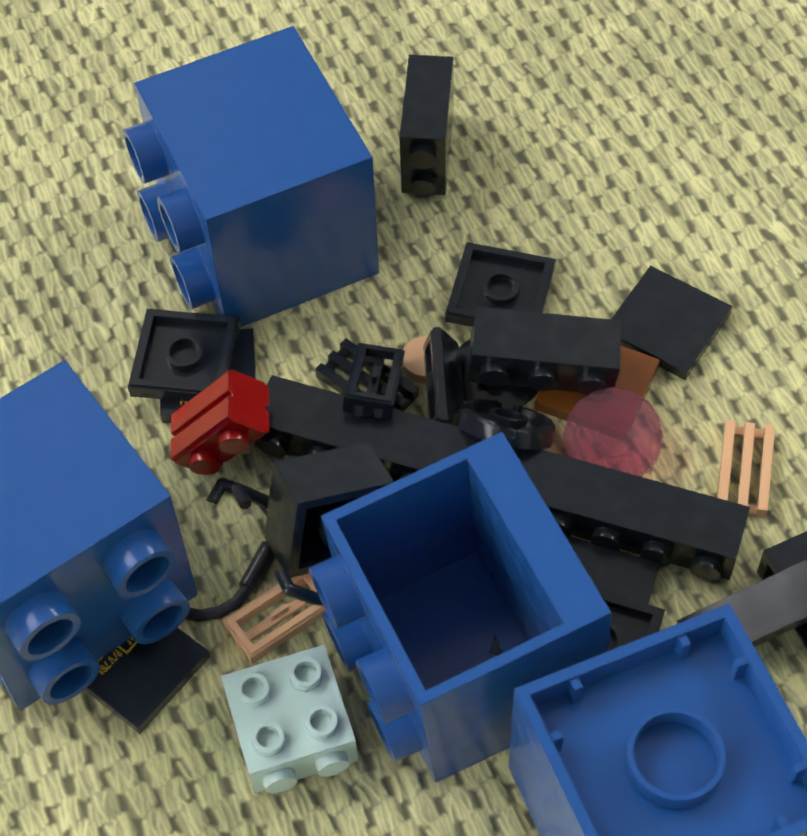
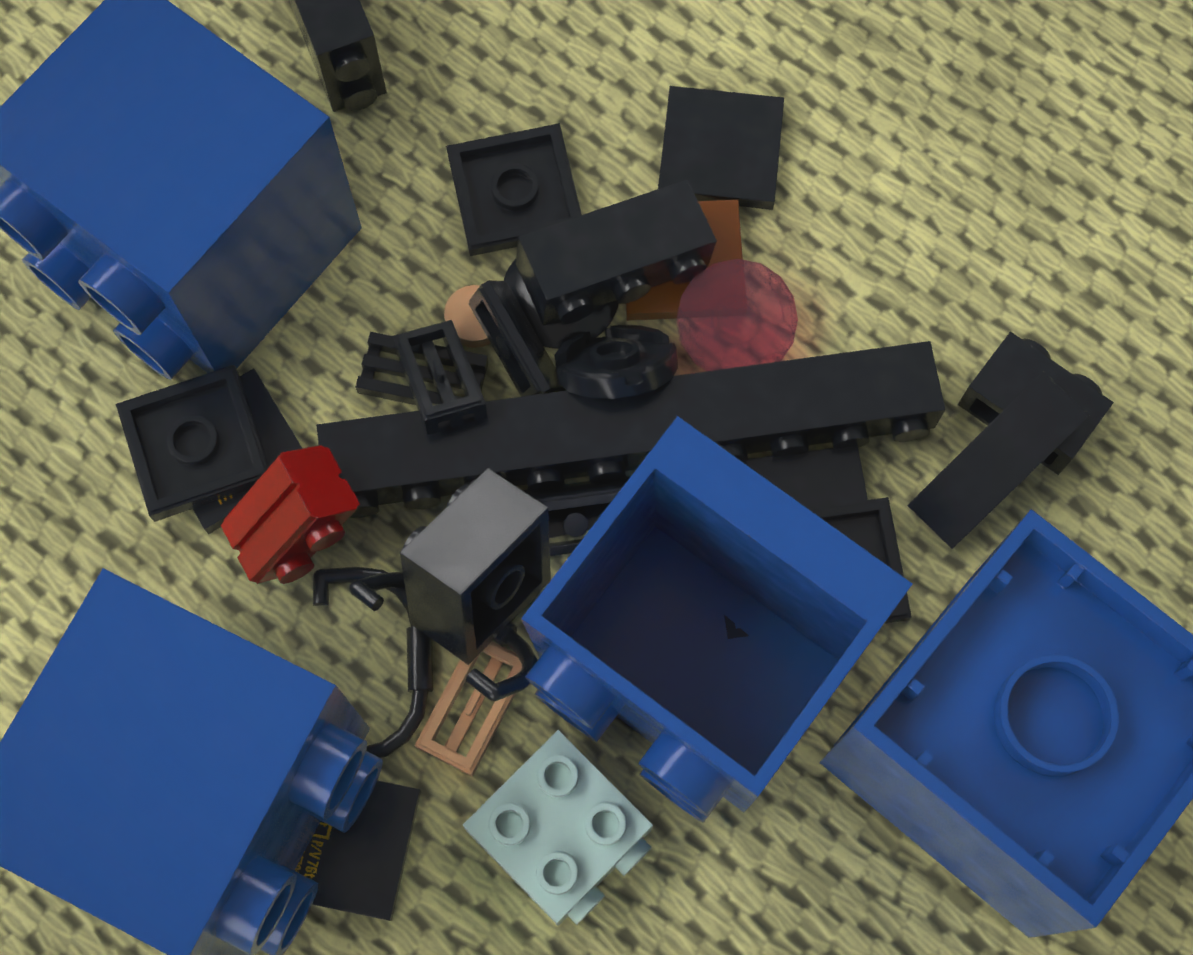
camera: 30 degrees left, 15 degrees up
light nougat tile [717,419,775,518] -> none

